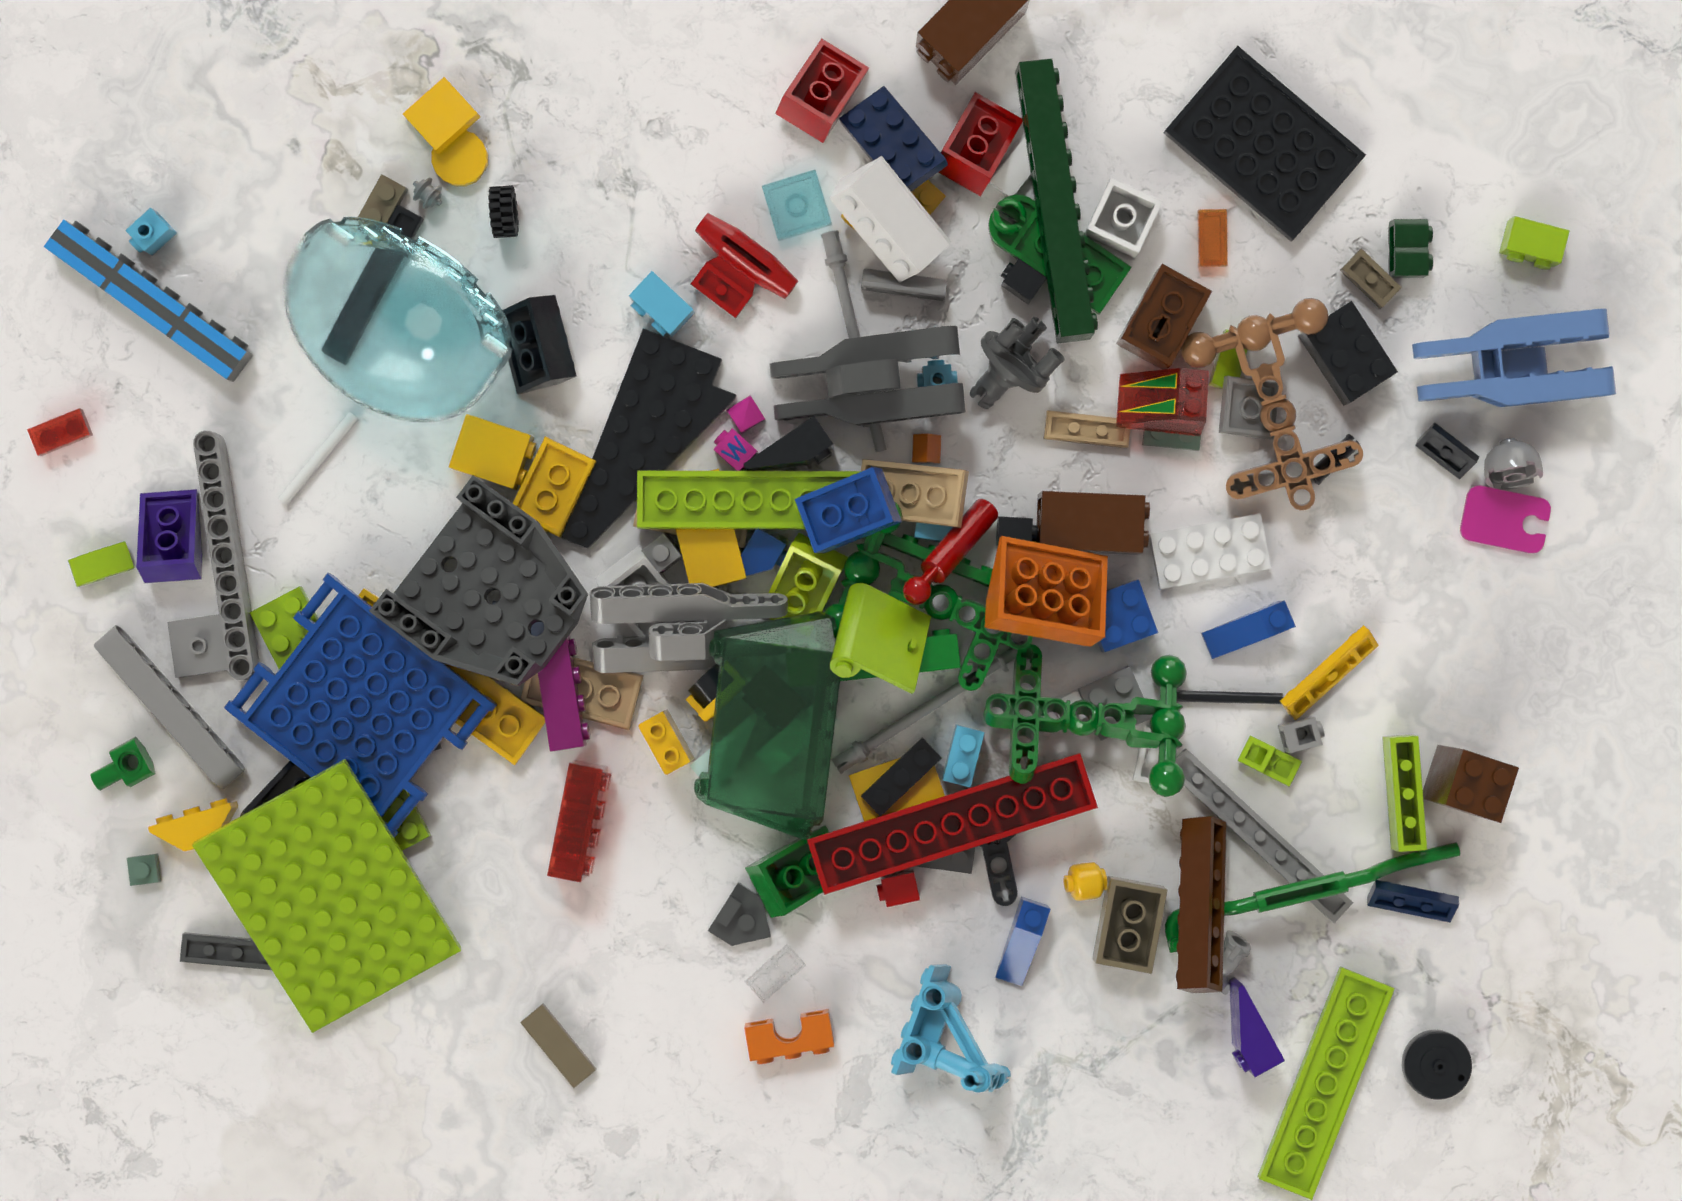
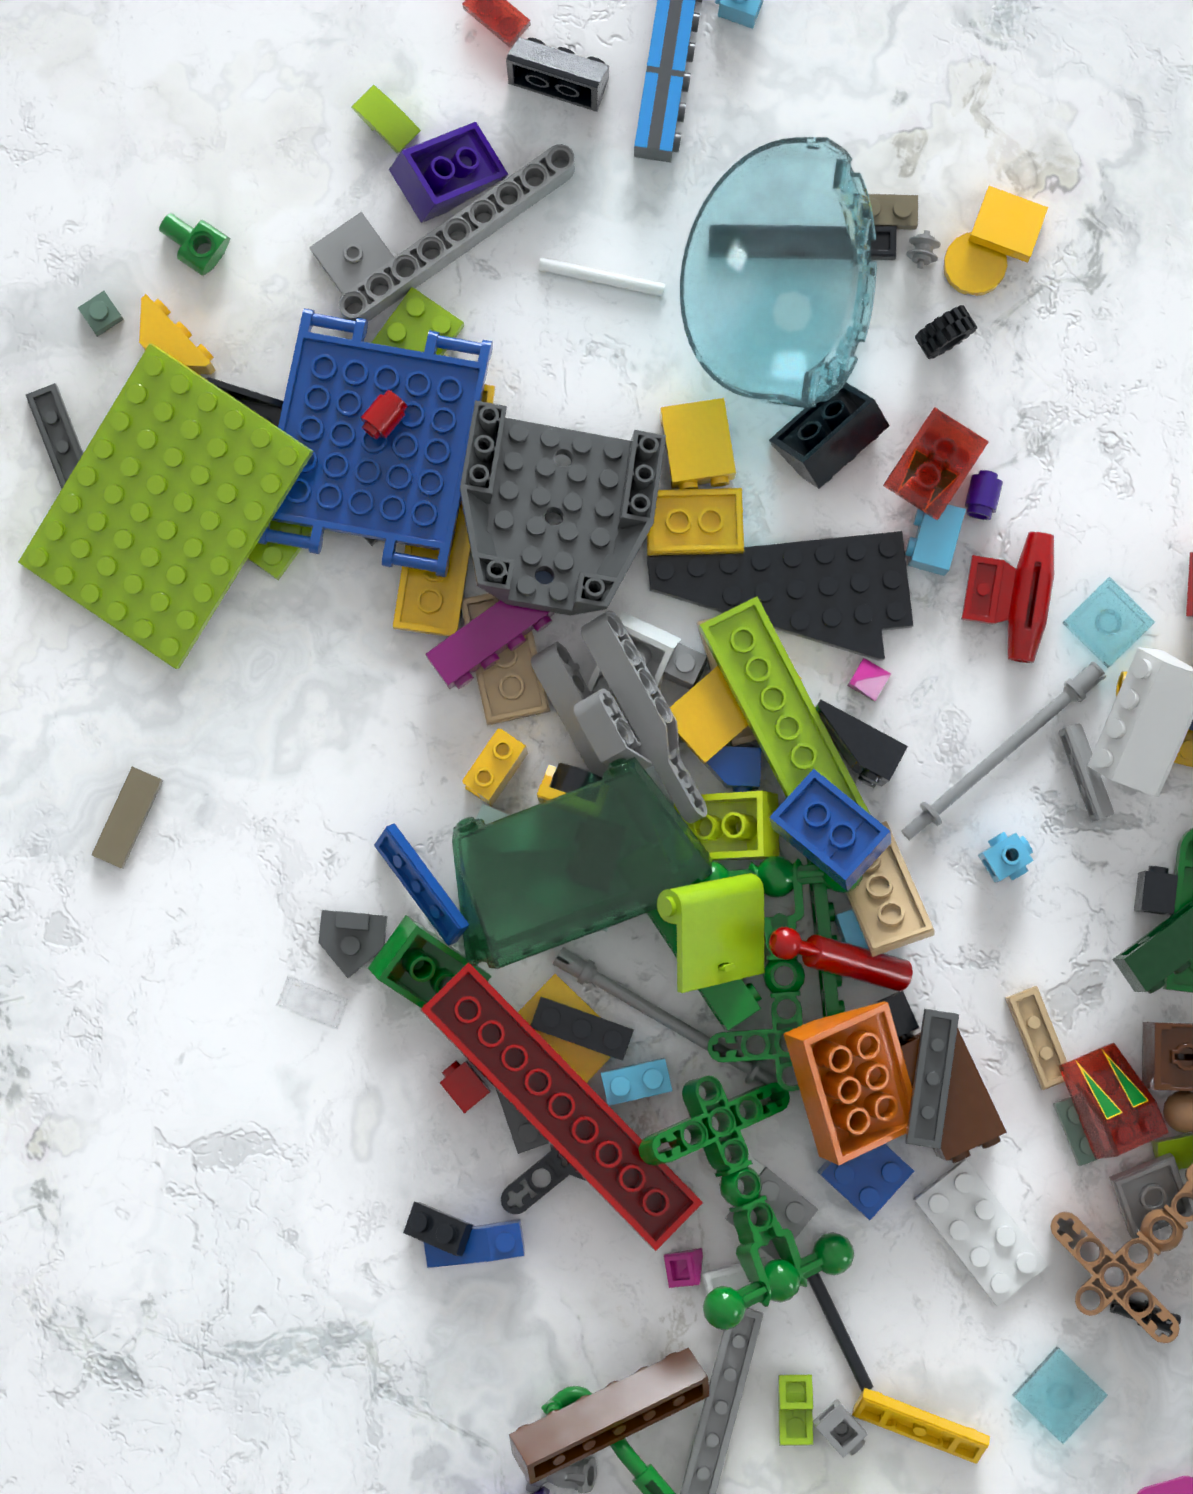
camera: 60 degrees right, 5 degrees down
light grey beam [94,625,245,789] -> none
clear red brick [547,760,612,882] -> none
dark pink brick [713,428,758,471] -> none
orange arch [744,1009,834,1064] -> none
dark grey beam [769,326,966,426] -> none
medium azure plate [891,964,1011,1093] -> none
orange slope [912,433,941,464] -> none
dark grey piece [970,317,1065,409] -> none
yellow head [1063,862,1107,901] -> none
dark tan brick [1092,876,1168,974] -> none
blue slope [1201,600,1296,659] -> none
none -> red brick [361,390,408,440]
none -> blue tile [374,823,470,946]
none -> black plate [403,1201,473,1257]
none -> black slope [506,37,609,112]
none -> dark pink slope [664,1248,703,1288]
none -> clear red slope [883,407,989,521]
none -> dark grey plate [905,1009,959,1149]
none -> dark purple brick [965,470,1003,520]
none -> clear light blue tile [1012,1346,1108,1444]

